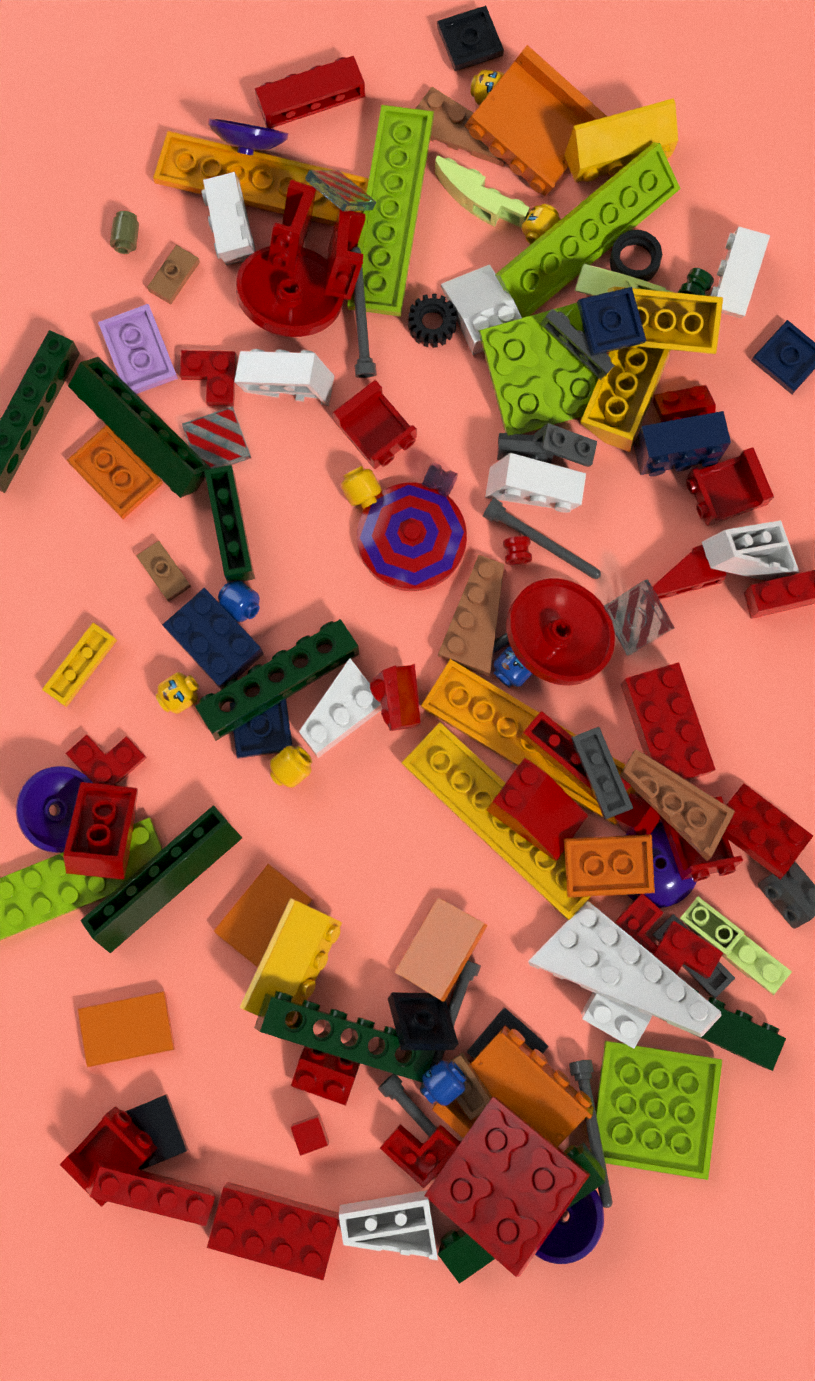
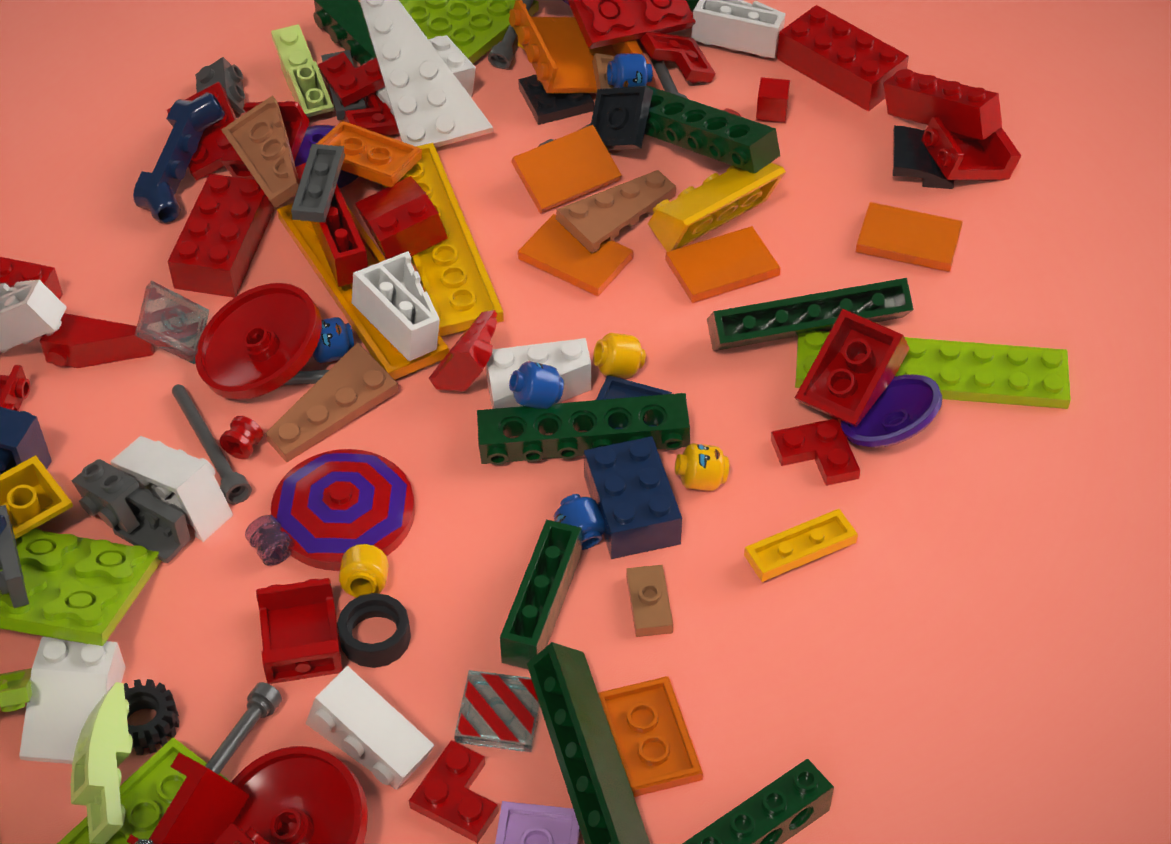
camera: 150 degrees left, 30 degrees down
none -> yellowish green slope [70,682,133,844]
none -> dark blue plate [133,92,225,223]
none -> black tyre [337,593,411,668]
none -> white wedge [352,251,440,361]
none -> blue head [509,361,564,409]
none -> orange tile [518,213,633,297]
none -> nougat wing [556,170,676,254]

